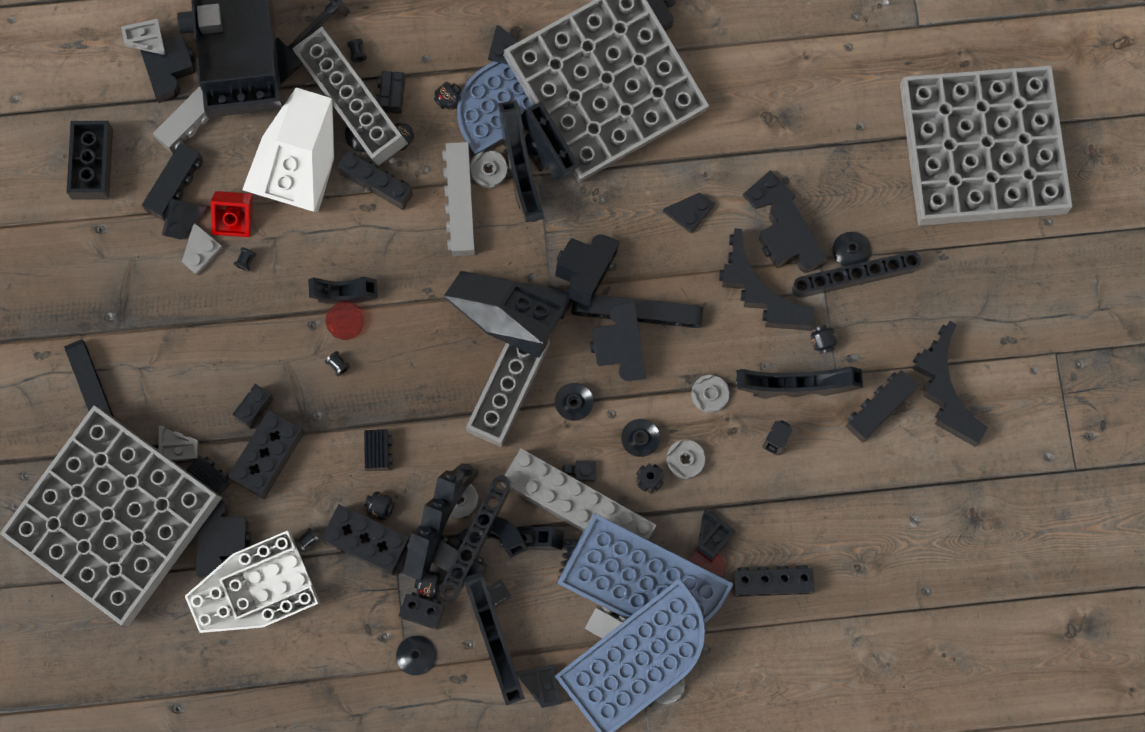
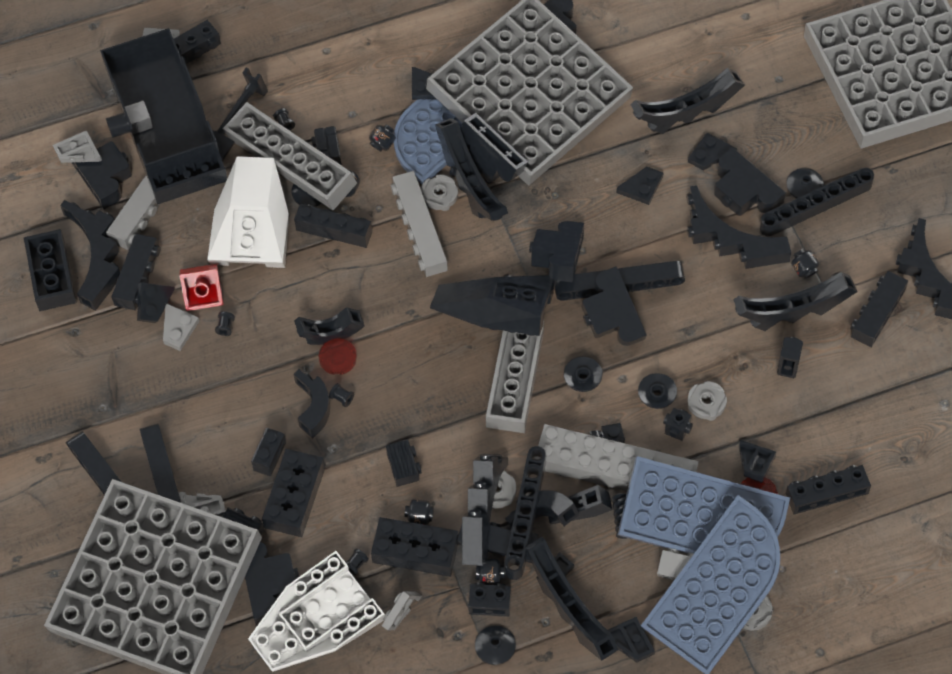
camera: 10 degrees left, 15 degrees down
light grey tile [691,374,730,413] -> none
none -> black arch [60,200,120,311]
none -> black beam [139,423,181,503]
none -> black arch [293,369,330,439]
none -> light grey wing [382,591,422,630]
none -> black arch [630,68,745,134]

